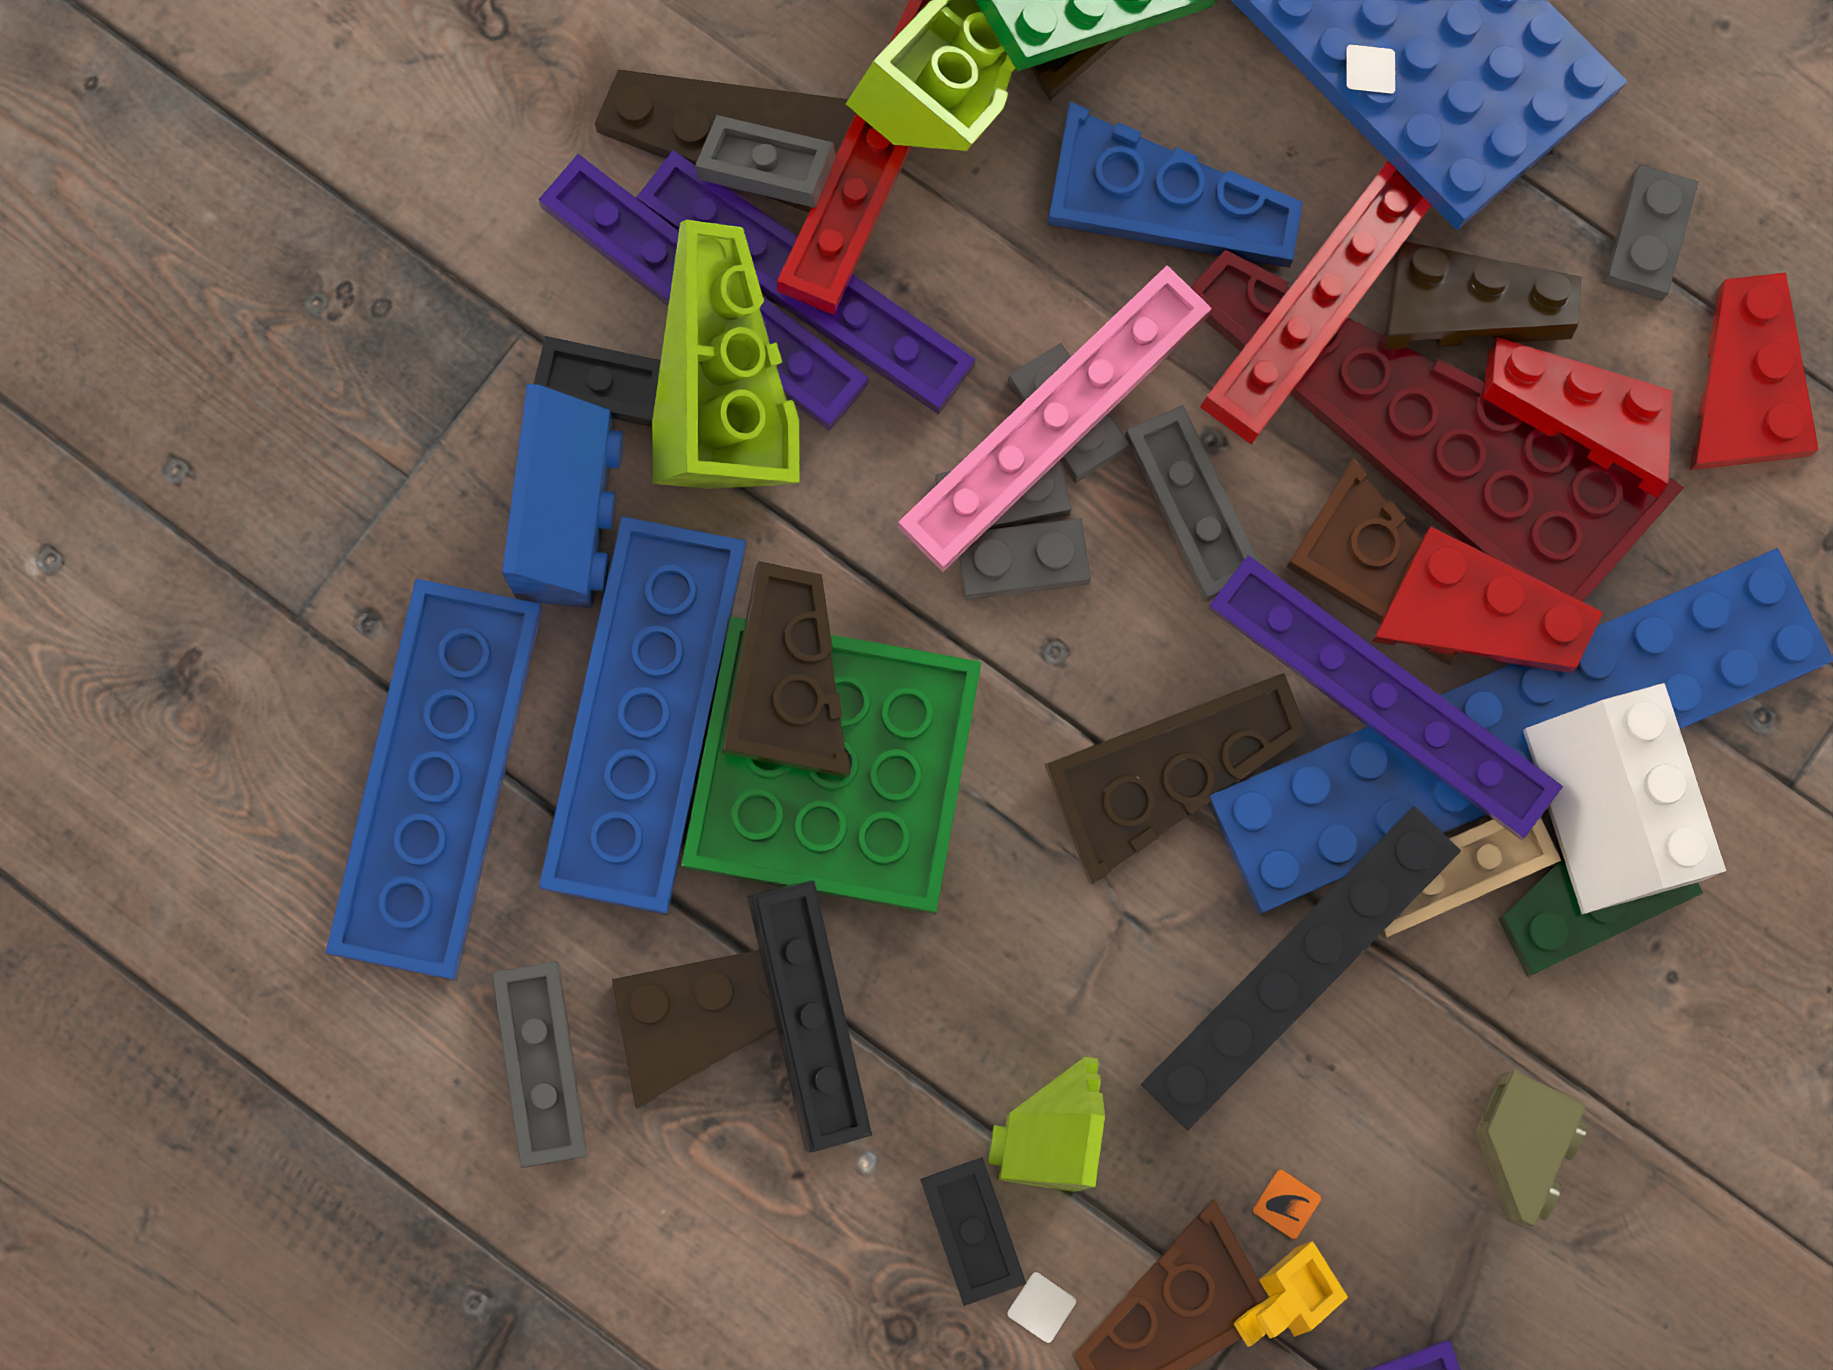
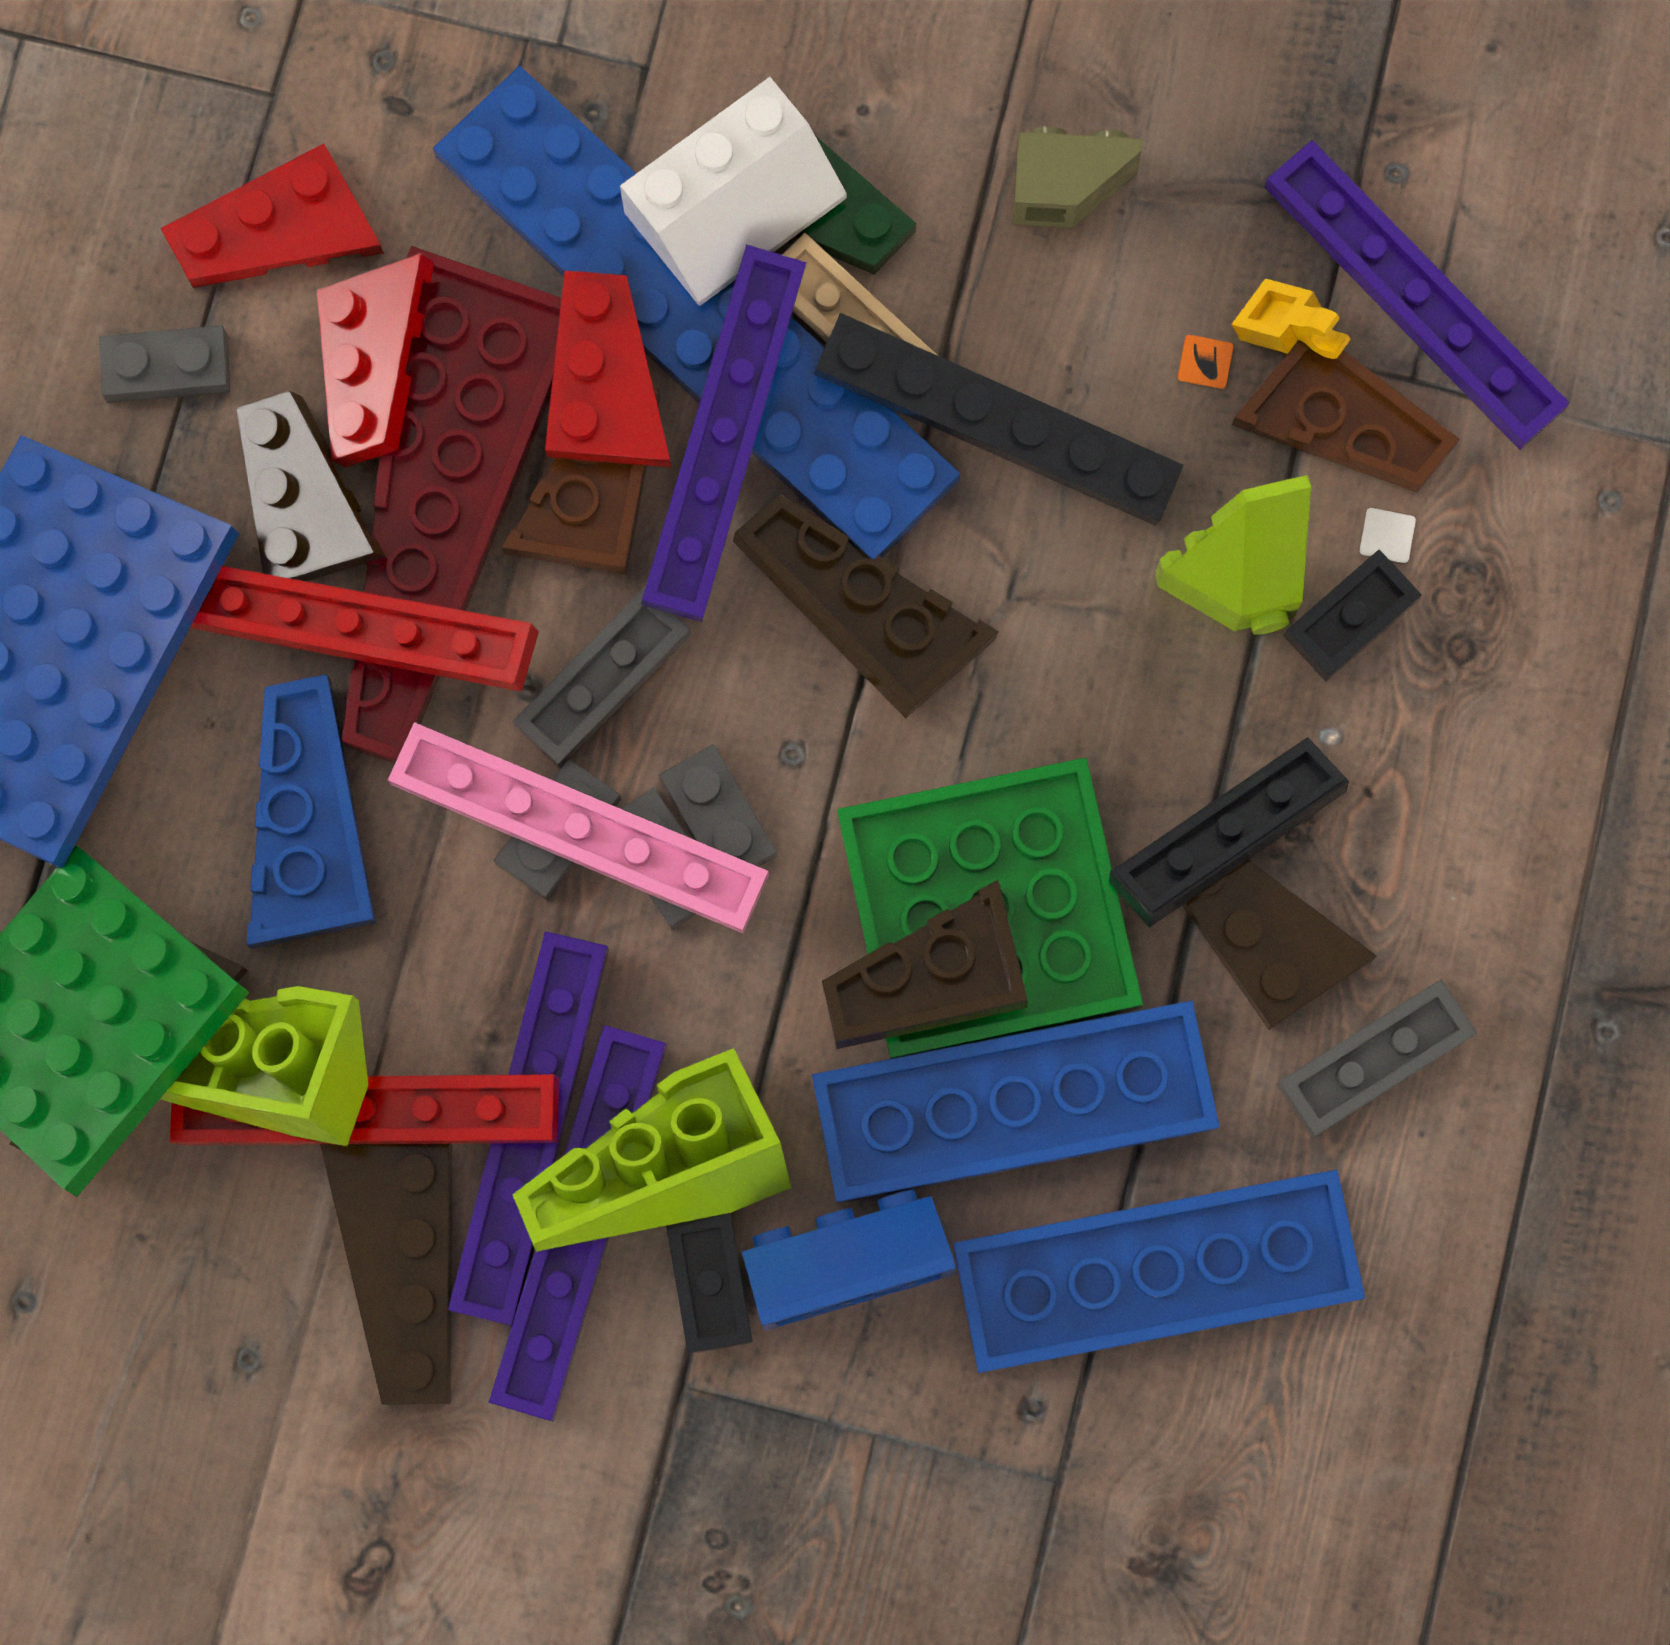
camera: 105 degrees left, 0 degrees up
dark grey plate [695,115,836,208] -> none
white sticker [1347,45,1395,94] -> none

